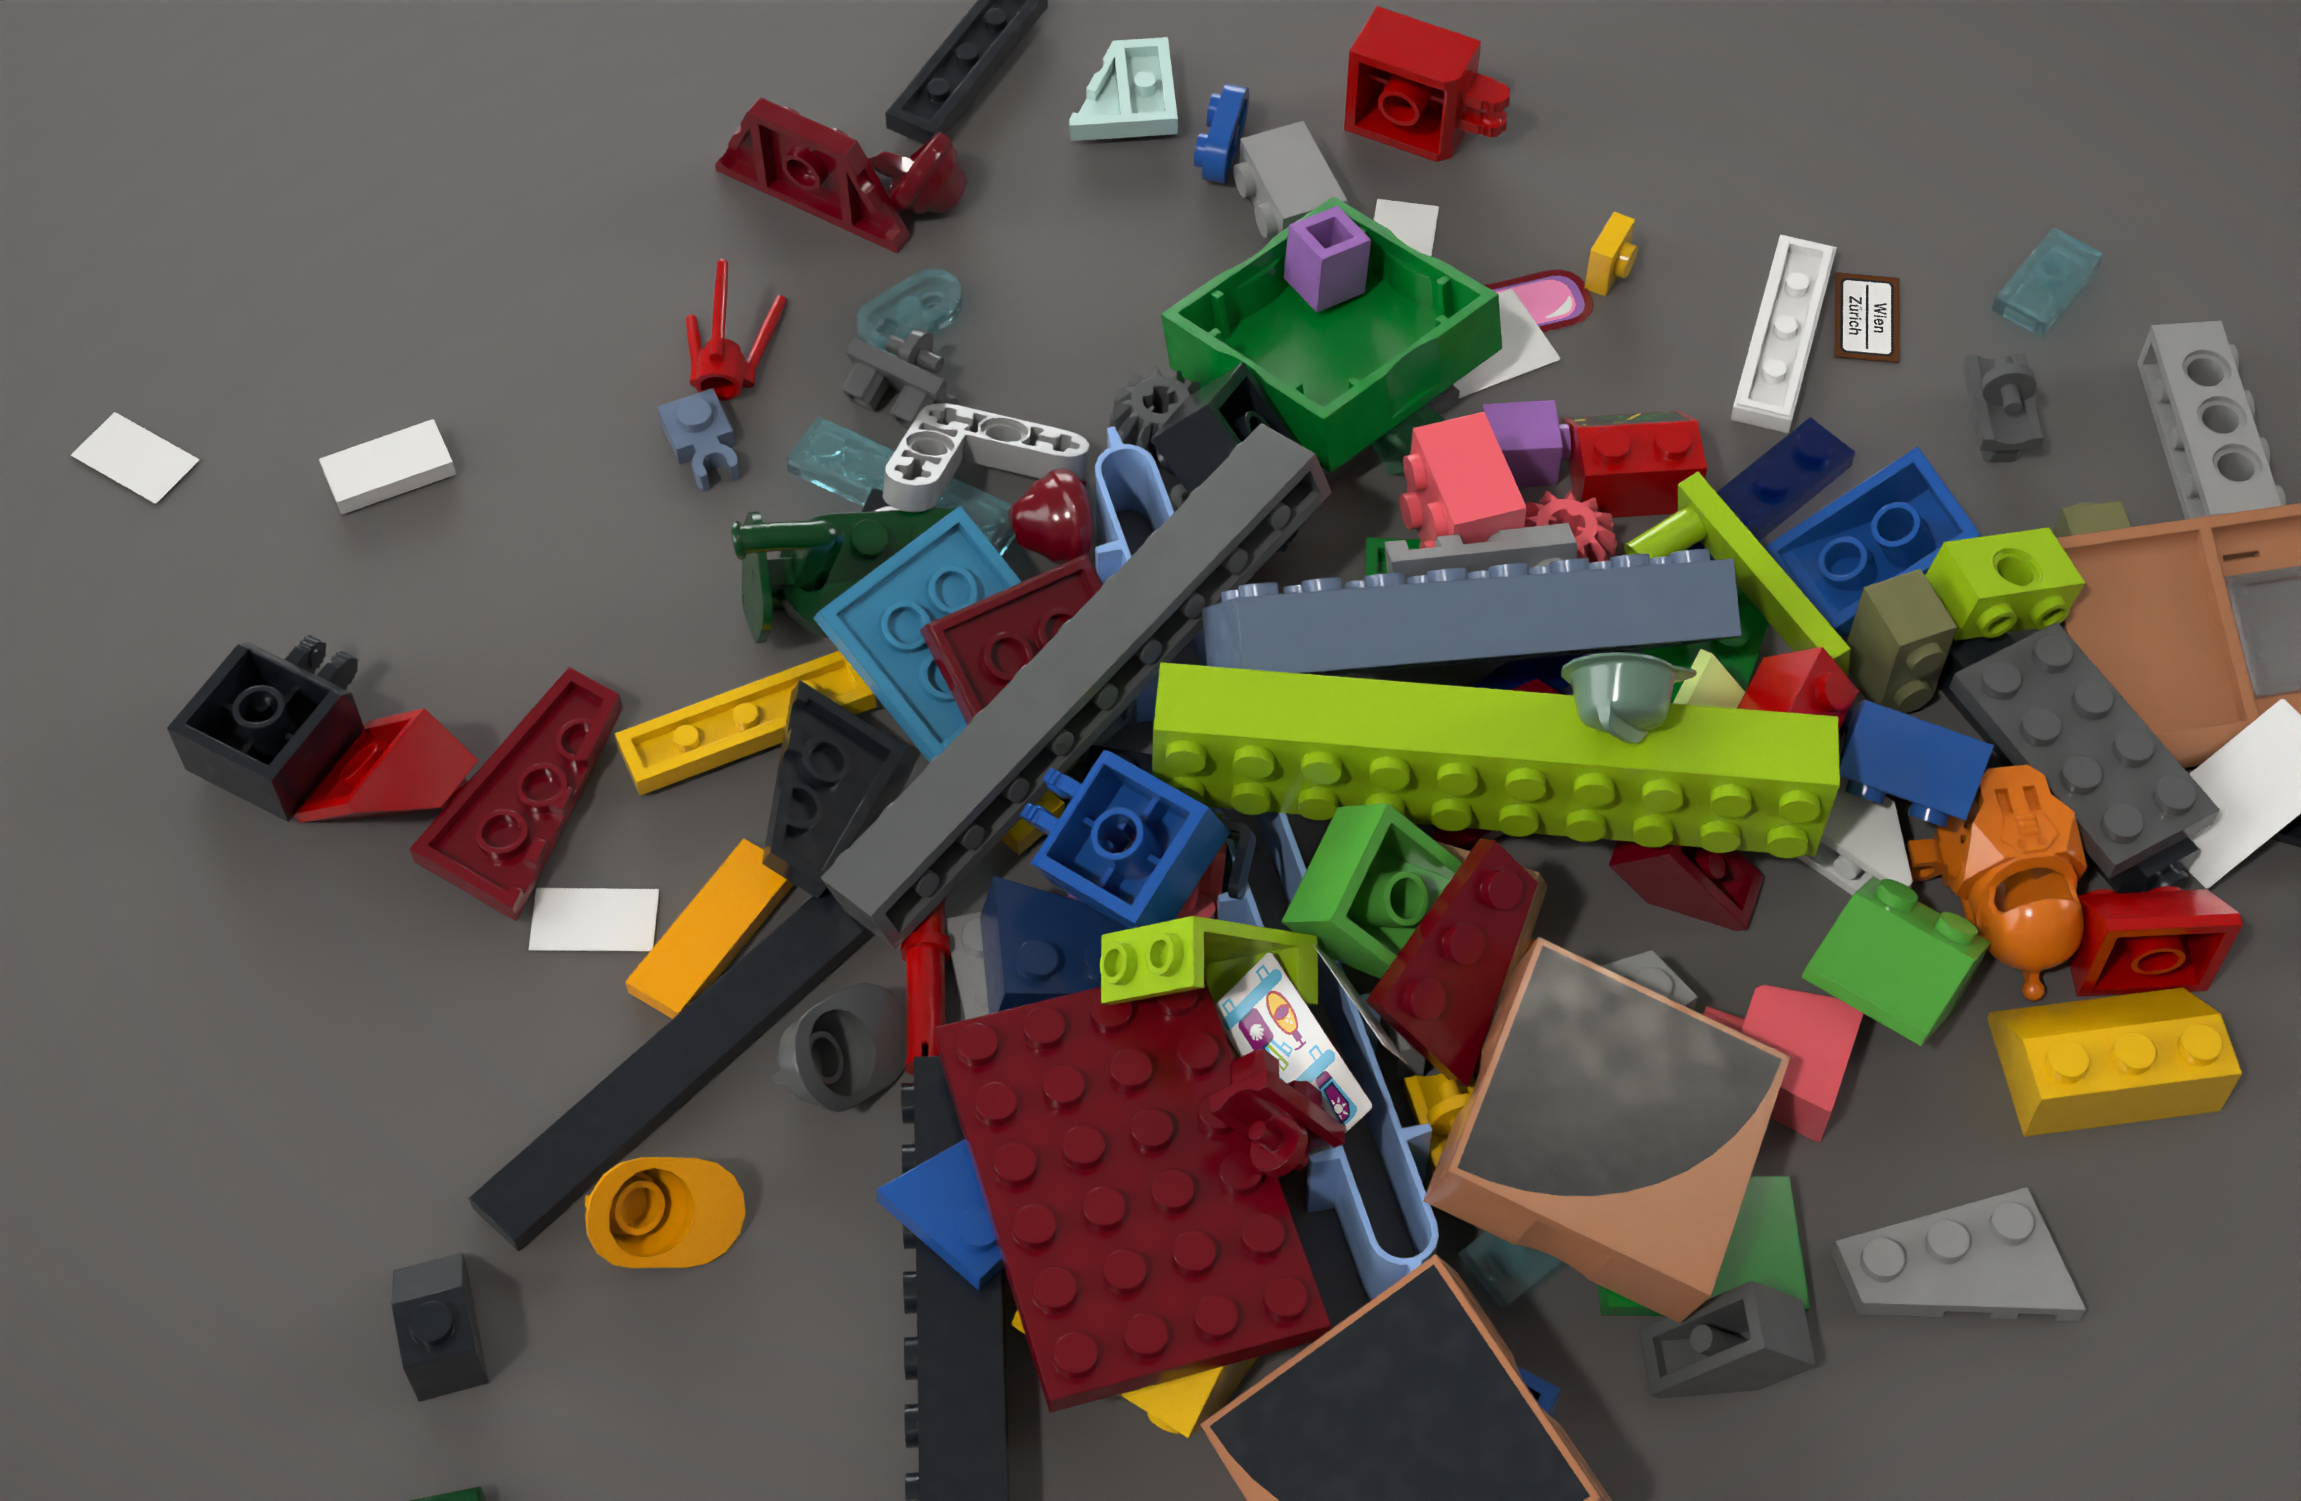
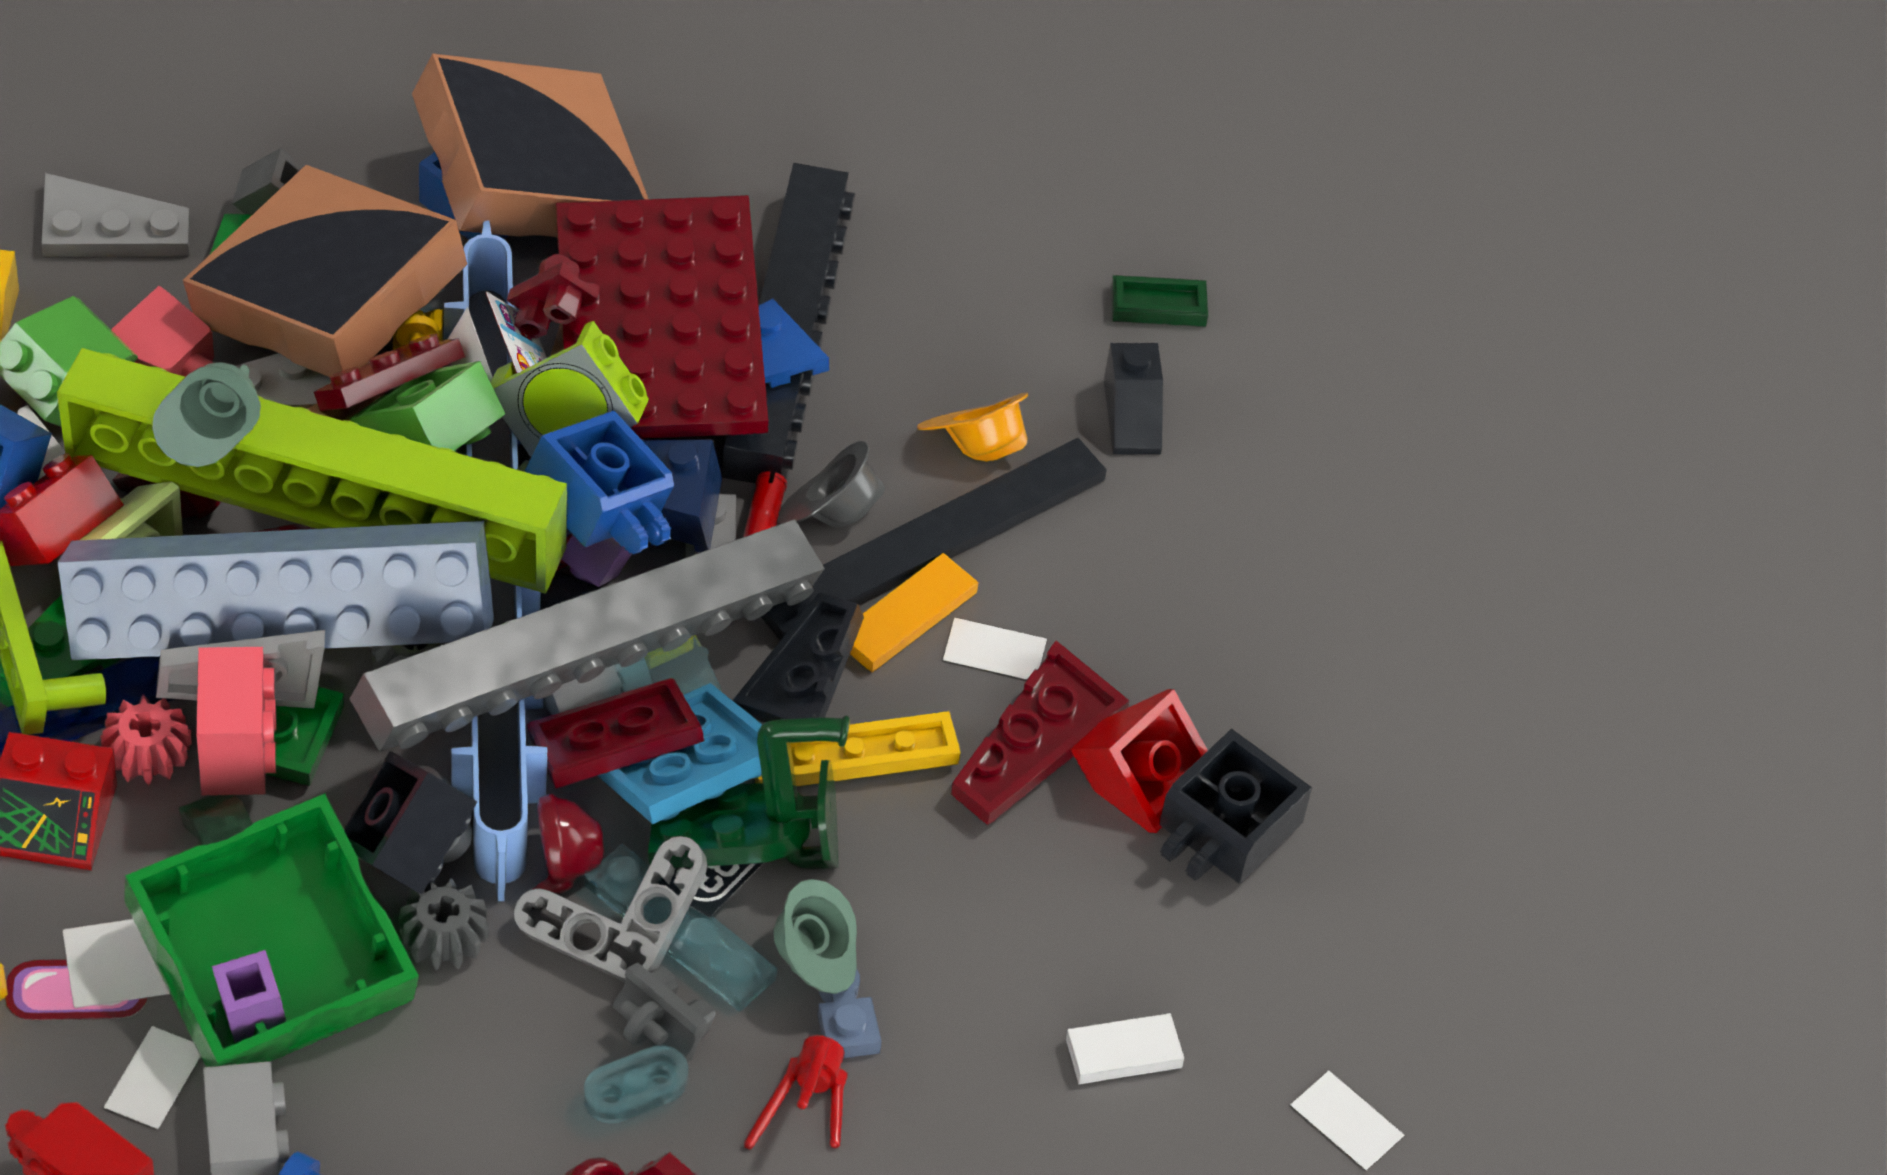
camera: 175 degrees left, 5 degrees down
medium lavender brick [1482,400,1571,487] -> none
none -> sand green piece [773,879,857,994]

